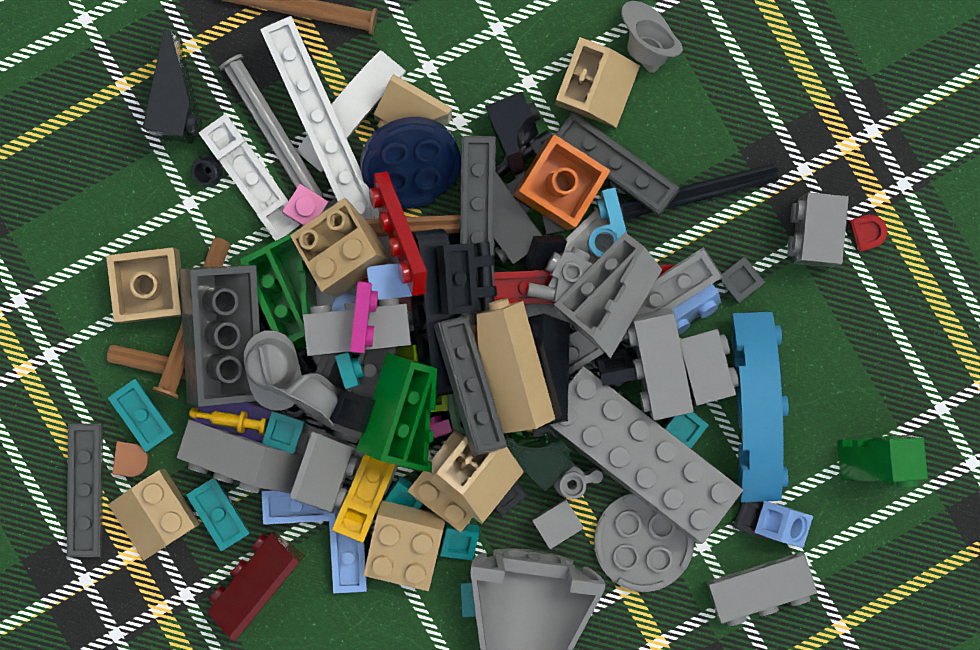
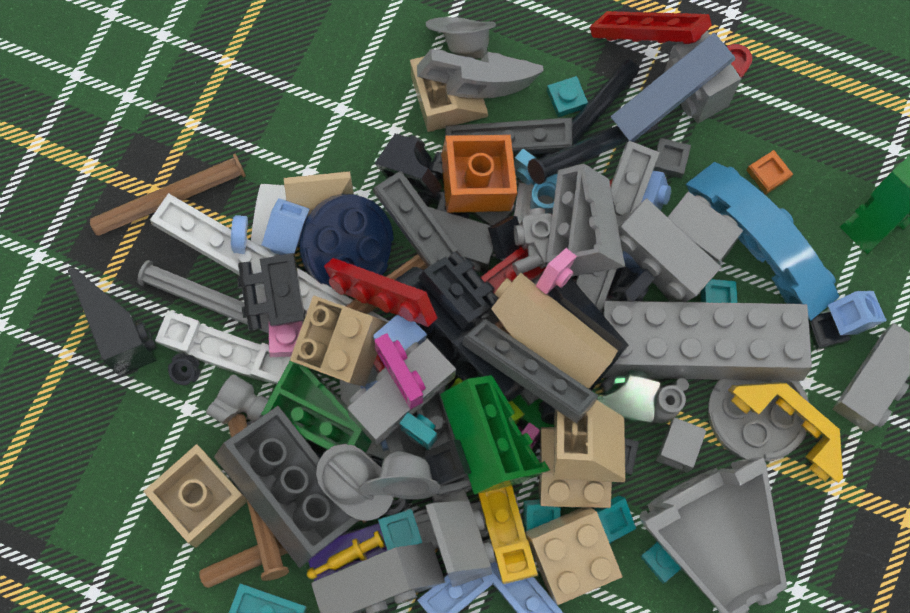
camera: 30 degrees left, 15 degrees down
none -> light grey piece [206,374,269,424]
none -> light blue tile [231,215,248,254]
none -> black plate [237,253,305,331]
none -> light blue brick [261,198,310,255]
none -> light grey slope [417,49,544,98]
none -> black axle [528,120,661,184]
none -> bright pink plate [536,248,577,295]
none -> teal plate [547,76,588,118]
none -> red plate [589,11,712,44]
none -> sand blue tile [611,32,736,142]
none -> yellow slope [728,382,843,483]
none -> orange tile [746,150,793,195]

